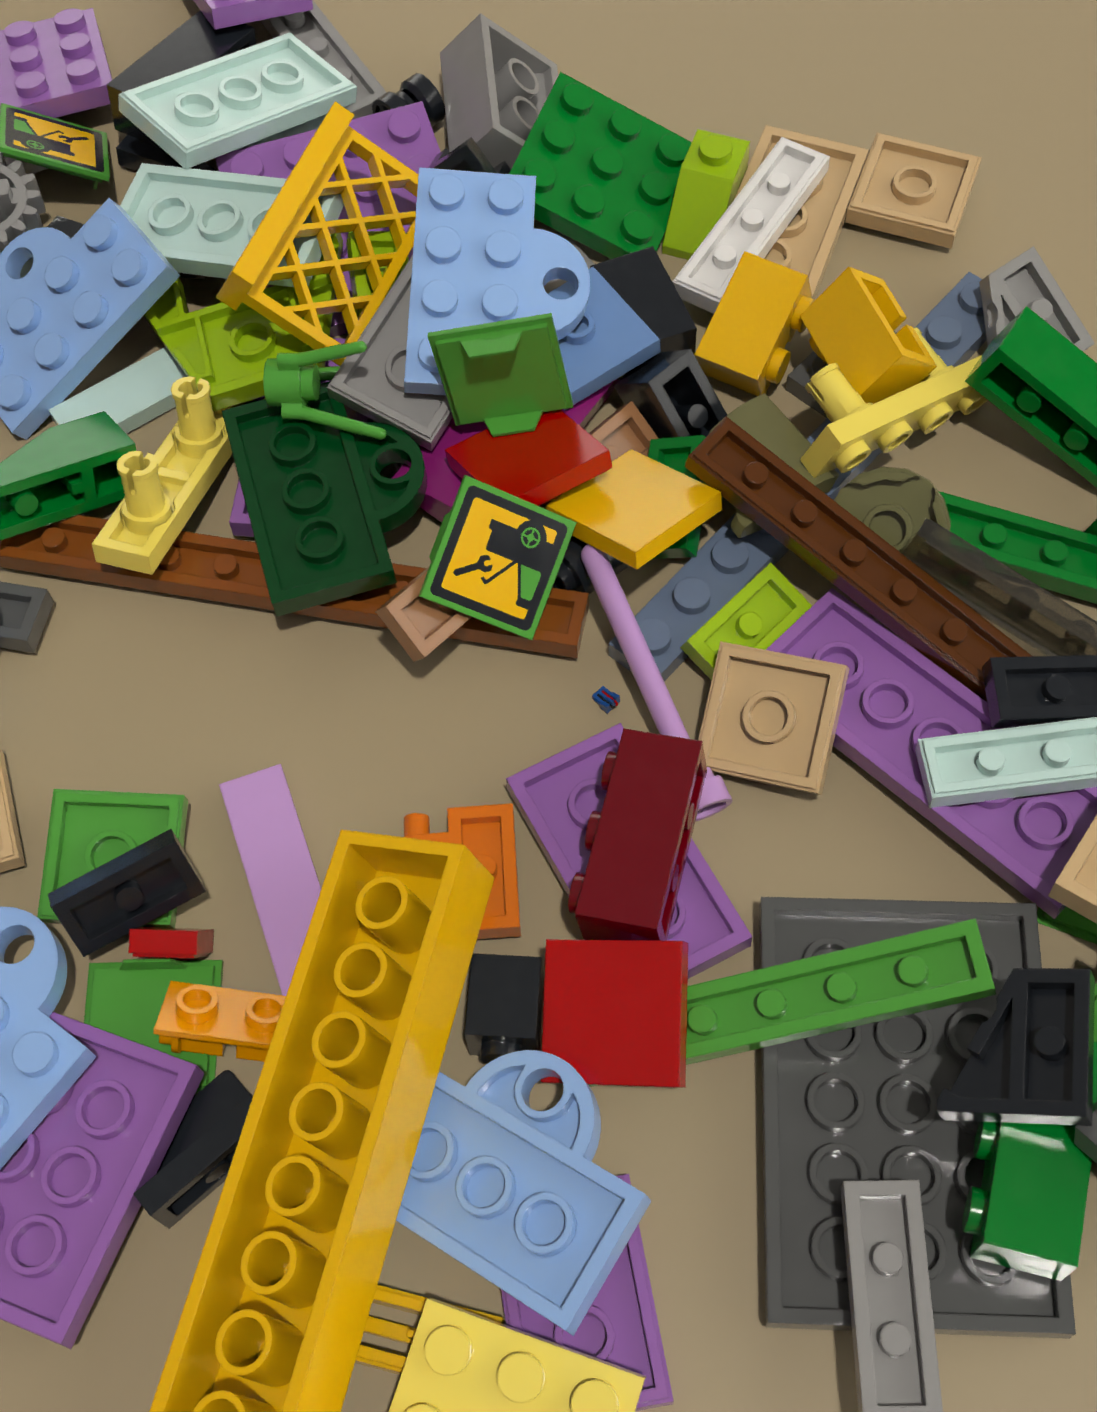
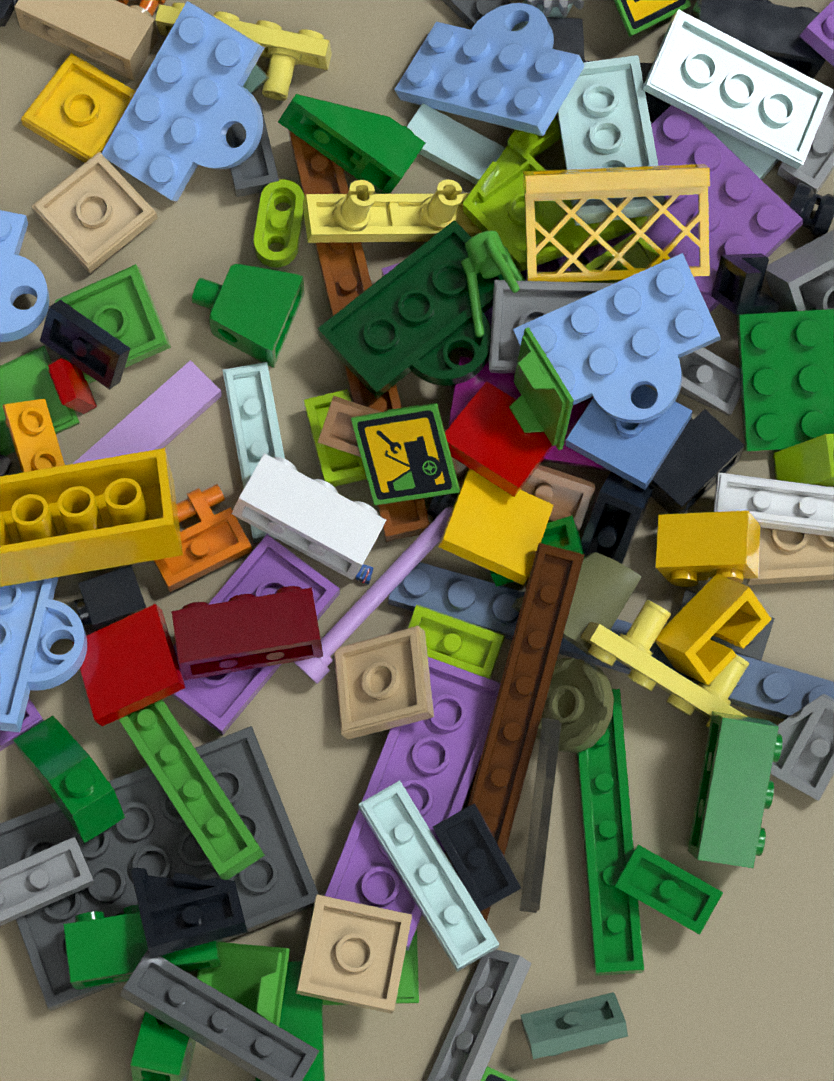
camera: 60 degrees right, 10 degrees up
none -> green slope [13,715,125,843]
none -> green torso [192,264,305,368]
none -> light aqua tile [223,362,285,543]
none -> white brick [232,453,386,580]
none -> lime plate [254,179,305,268]
none -> lime plate [304,389,367,487]

